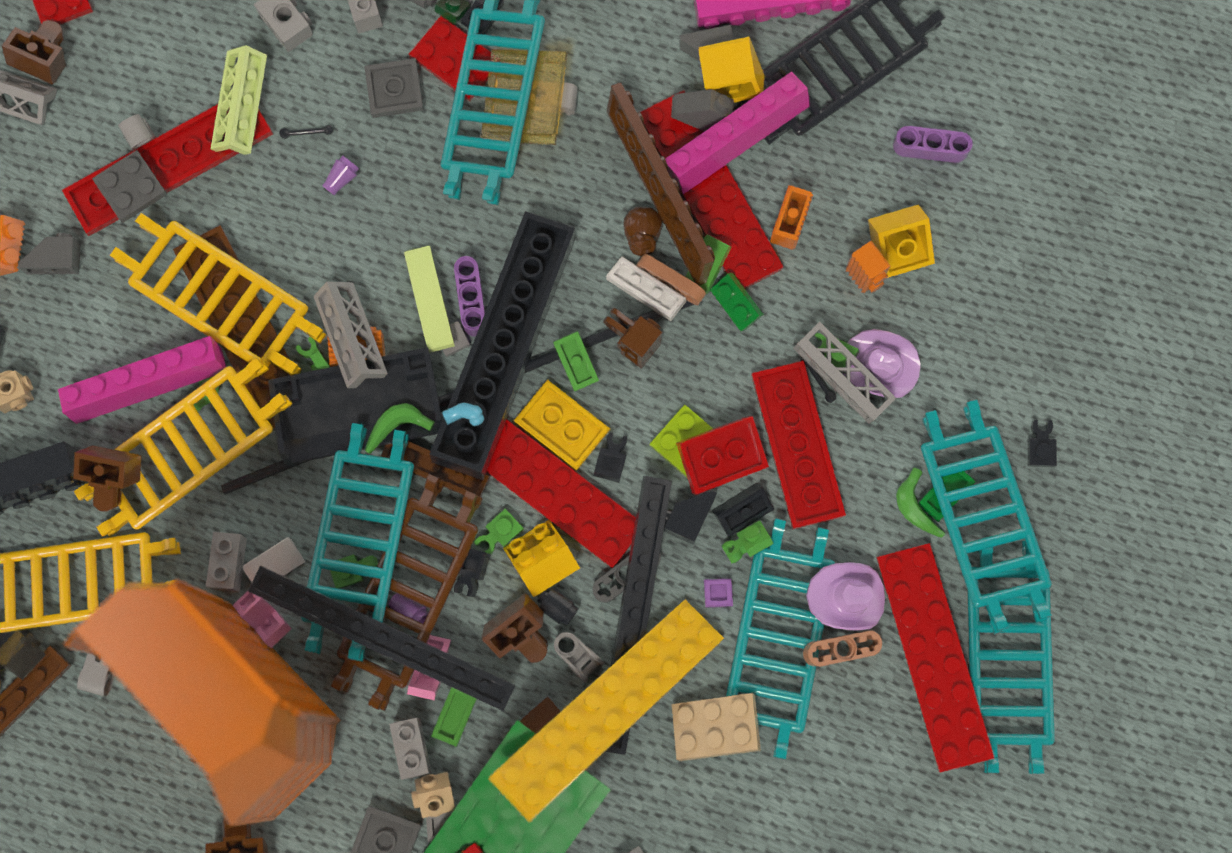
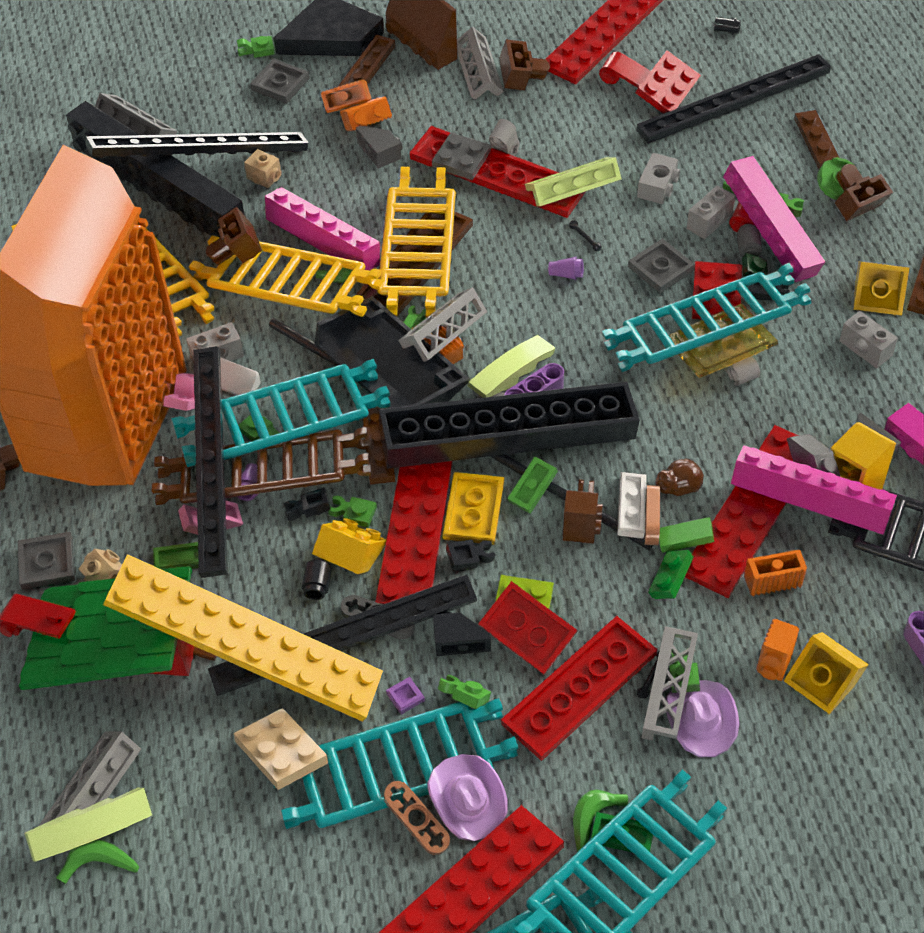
camera: 60 degrees right, 25 degrees down
bright green piece [365,403,435,454] -> none
light grey brick [389,717,432,780] -> none
medium azure arm [442,403,484,426] -> none
reddish brown brick [482,593,548,663] -> none
light grey piece [554,632,605,684] -> none
reddish brown plate [606,82,715,286] -> none
black slope [712,483,774,537] -> none
black plate [1028,420,1057,467] -> none

